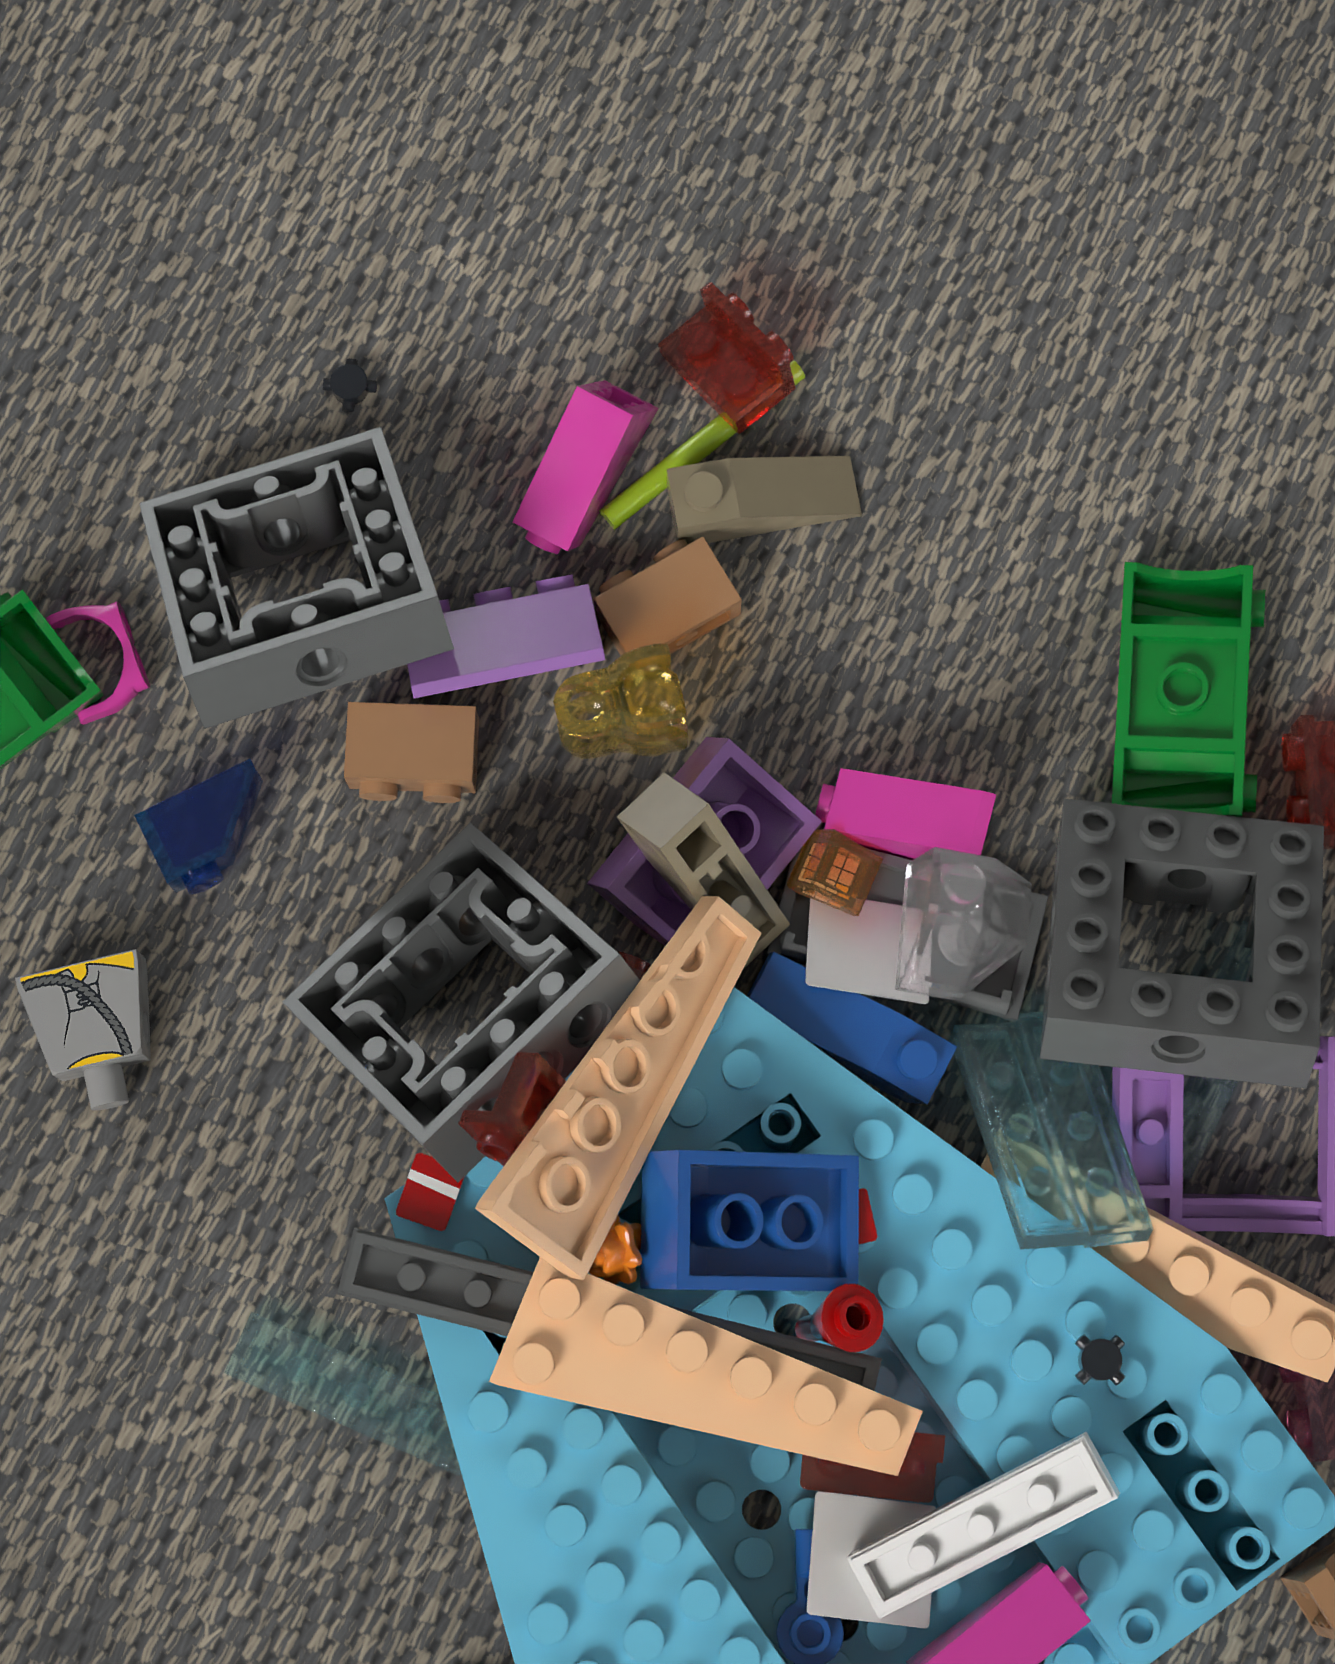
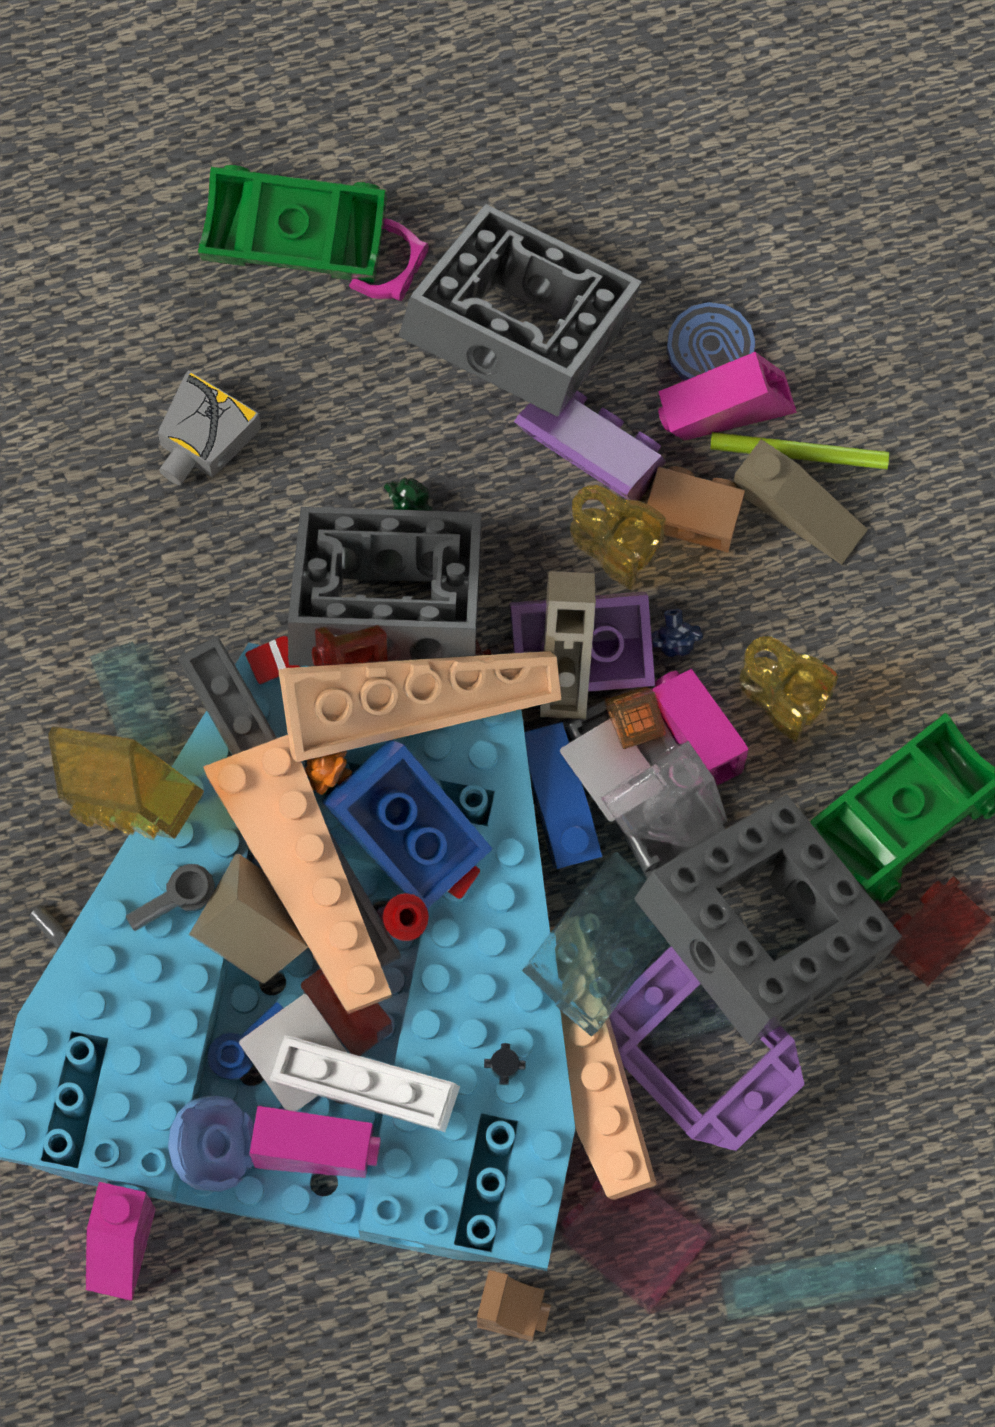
camera: 45 degrees right, 5 degrees down
clear blue slope [134,758,263,895] -> none
black piece [323,358,377,412] -> none
medium nougat brick [344,702,479,803] -> none
clear red bracket [658,282,796,434] -> none
none -> clear yellow slope [48,726,204,840]
none -> dark grey plate [126,864,215,931]
none -> dark tan slope [189,854,308,983]
none -> dark green plant [384,477,433,511]
none -> dark blue plant [651,609,703,657]
none -> tile [666,302,755,381]
none -> clear yellow piece [739,636,839,743]

